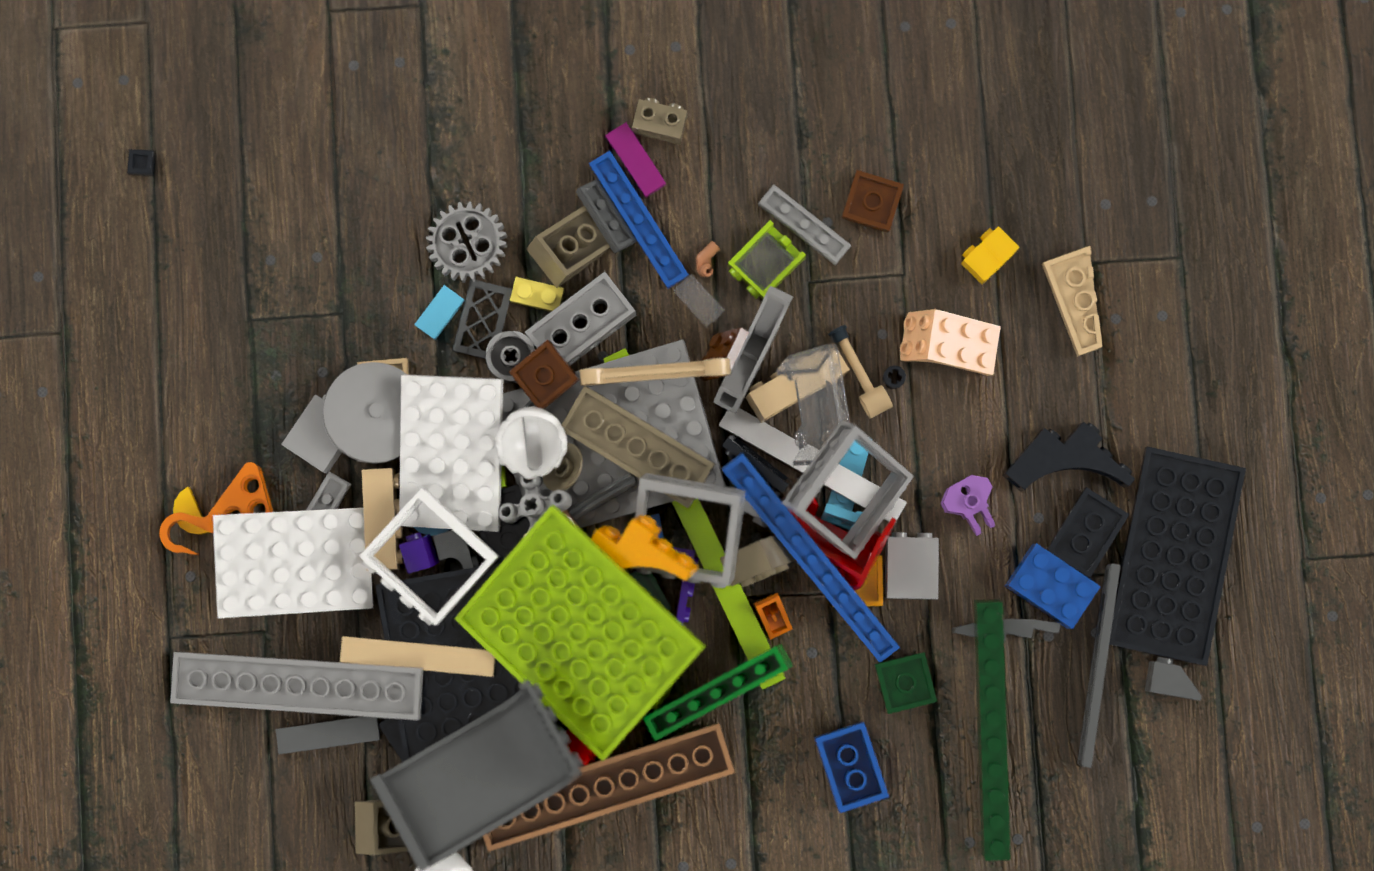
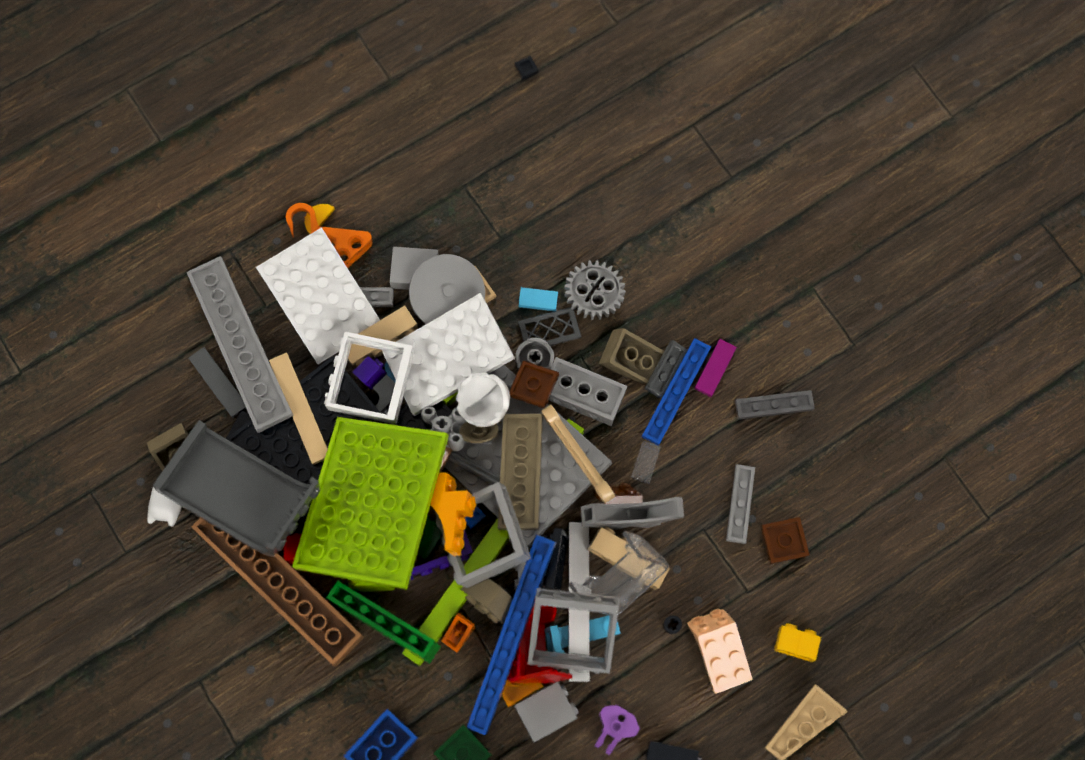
camera: 55 degrees right, 10 degrees down
light yellow plate [510,277,564,312] -> none
dark tan brick [632,98,687,145] -> none
nougat arm [696,241,720,277] -> none
window [728,220,806,299] -> none
tan piece [828,325,893,419] -> none
none -> flat silver plate [735,390,815,420]

